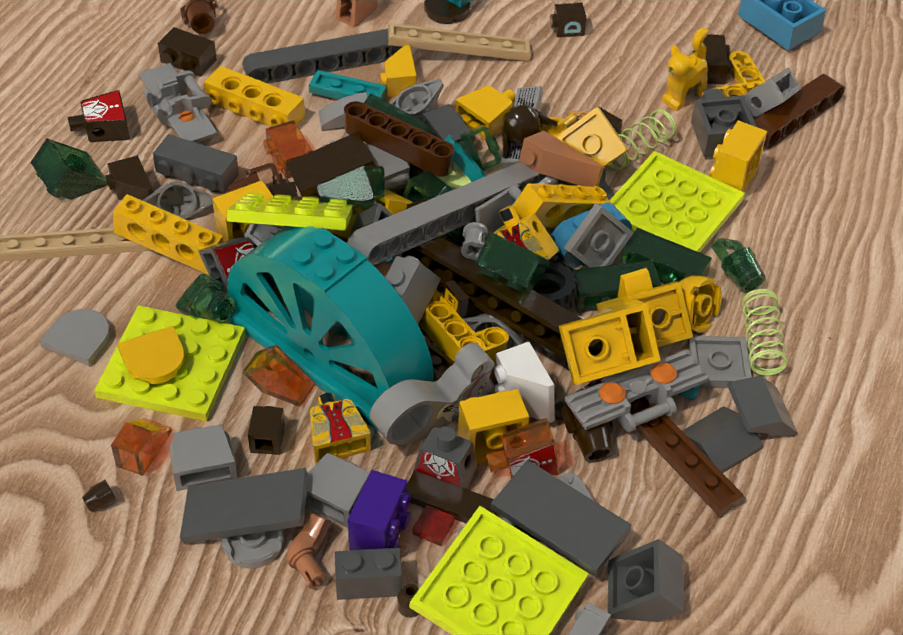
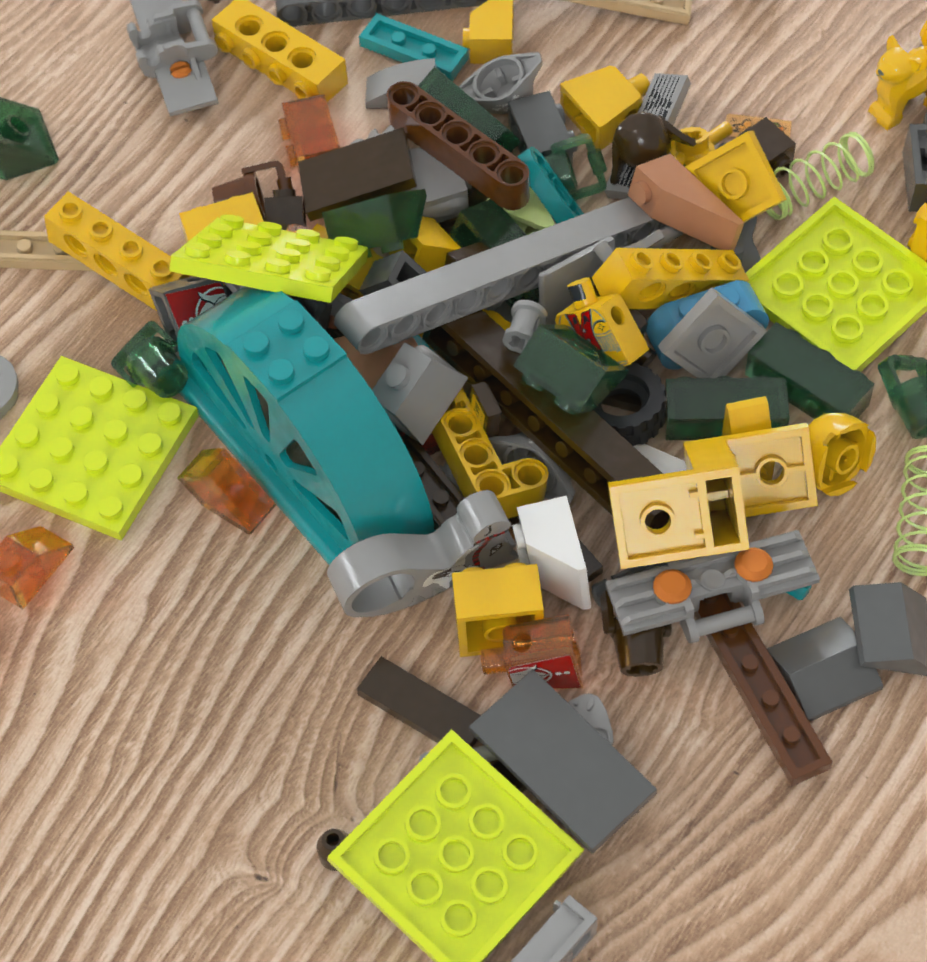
camera: 15 degrees right, 10 degrees up
torso [68,90,130,142] -> none
dark brown slope [105,155,153,200] -> none
yellow tile [117,326,185,384] -> none
light grey hat [142,182,213,219] -> none
dark grey brick [153,134,239,194] -> none
light grey torso [169,424,237,491] -> none
dark grey tile [180,468,309,544] -> none
light grey tile [221,529,285,569] -> none
dark brown brick [248,406,285,455] -> none
nougat arm [287,513,332,589] -> none
light grey torso [305,452,370,528] -> none
torso [310,393,371,464] -> none
dark grey brick [335,548,402,600] -> none
dark purple brick [348,470,411,550] -> none
clear red tile [412,505,455,546] -> none
dark grey torso [413,426,478,490] -> none
dark grey slope [608,539,684,622] -> none
light grey tile [687,336,752,388] -> none

